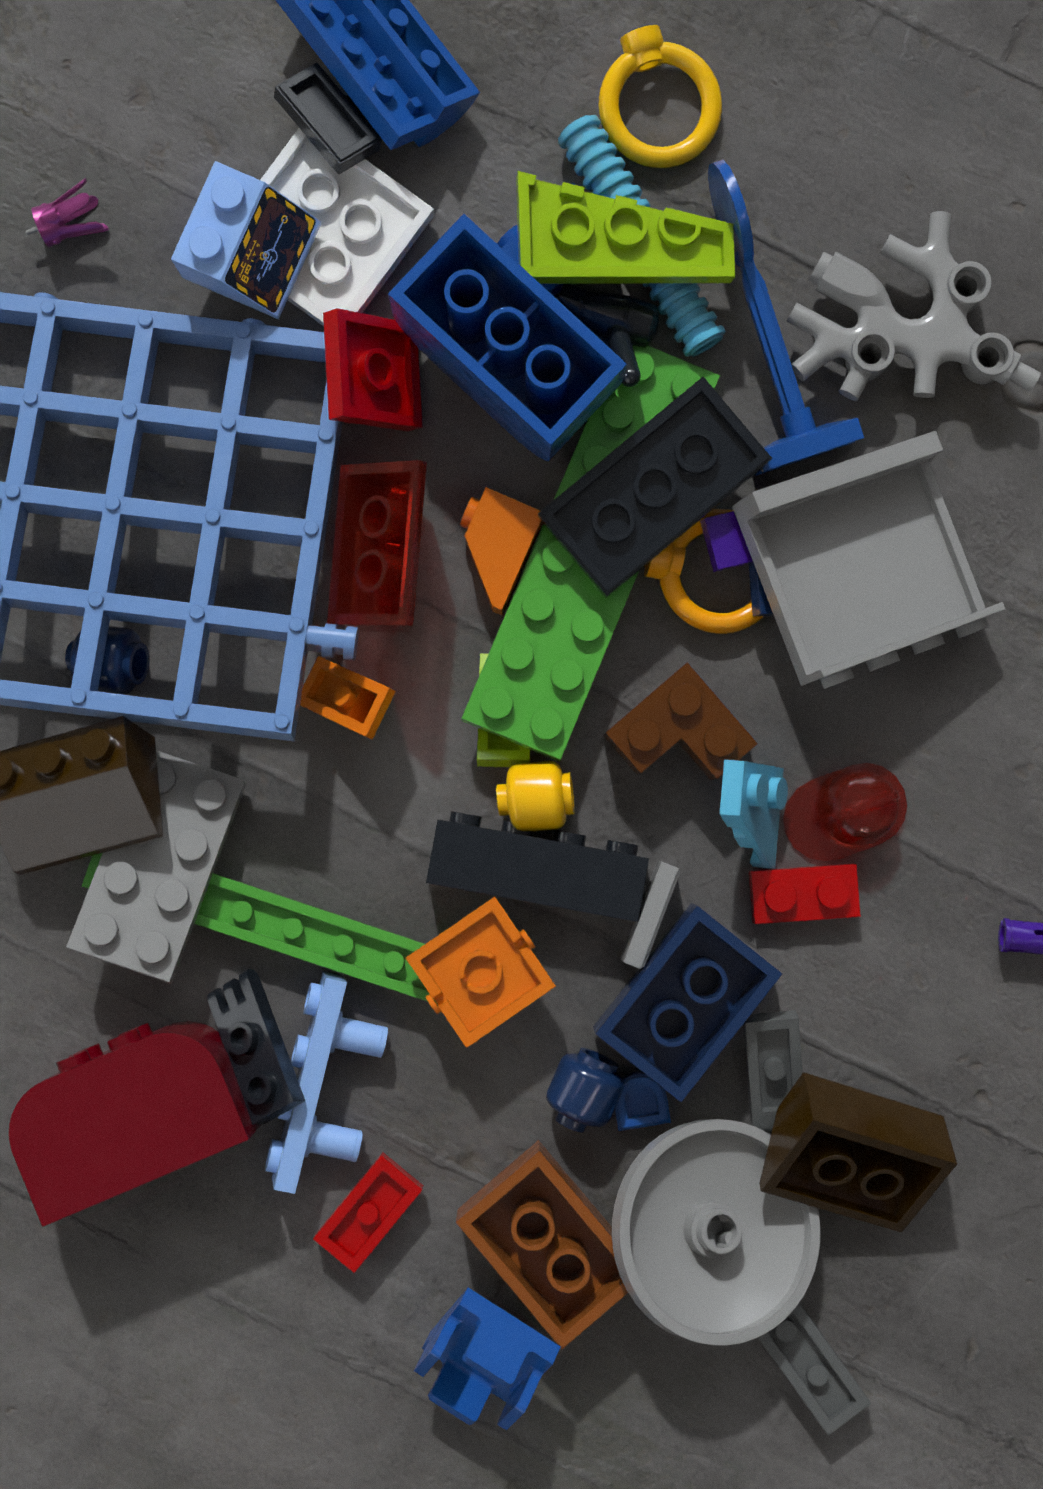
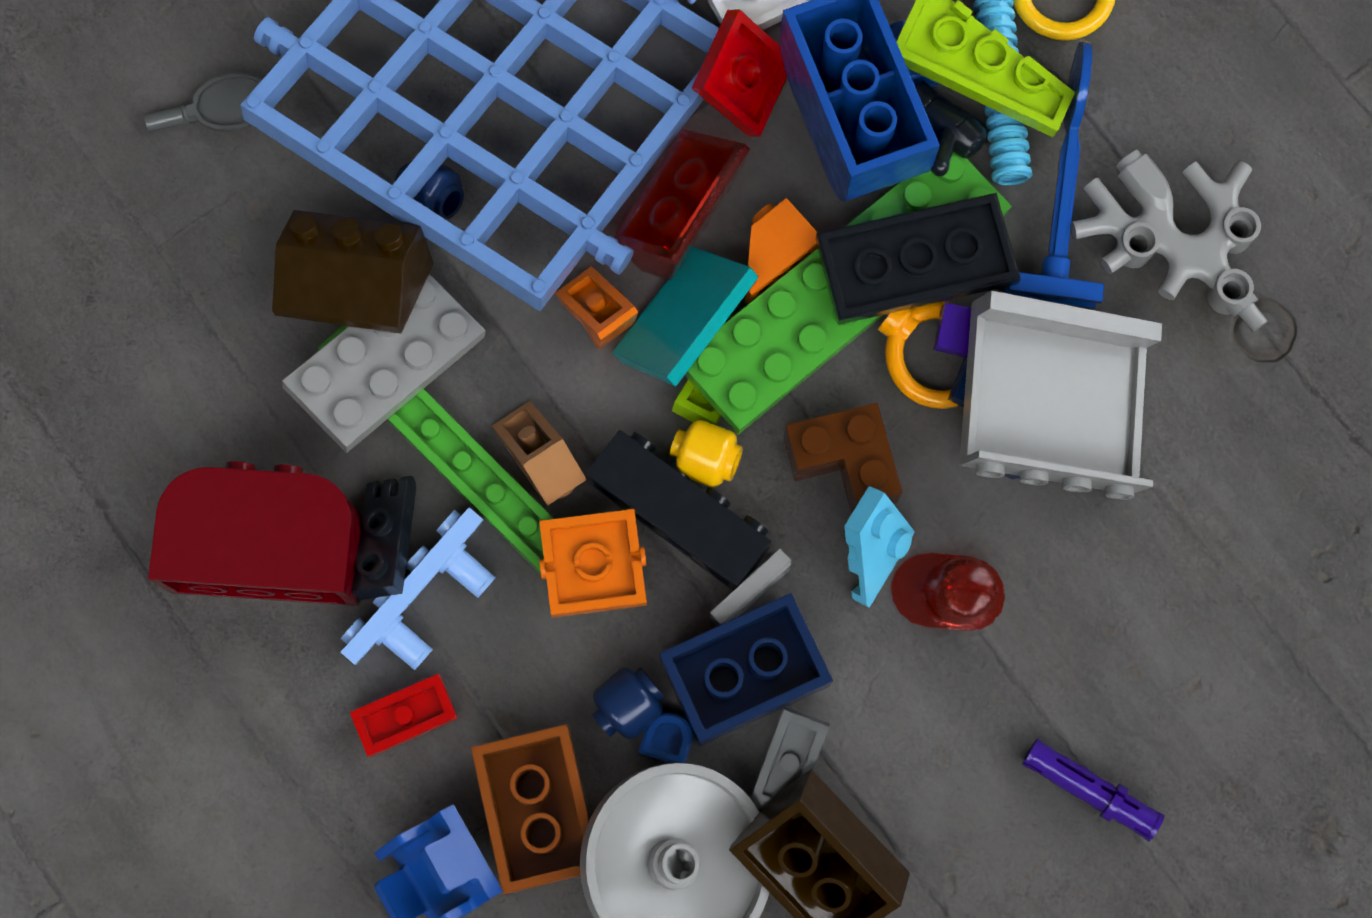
camera: 30 degrees right, 10 degrees down
red plate [749,863,861,924] -> none
none -> medium nougat slope [492,401,587,506]
none -> teal tile [612,247,758,387]

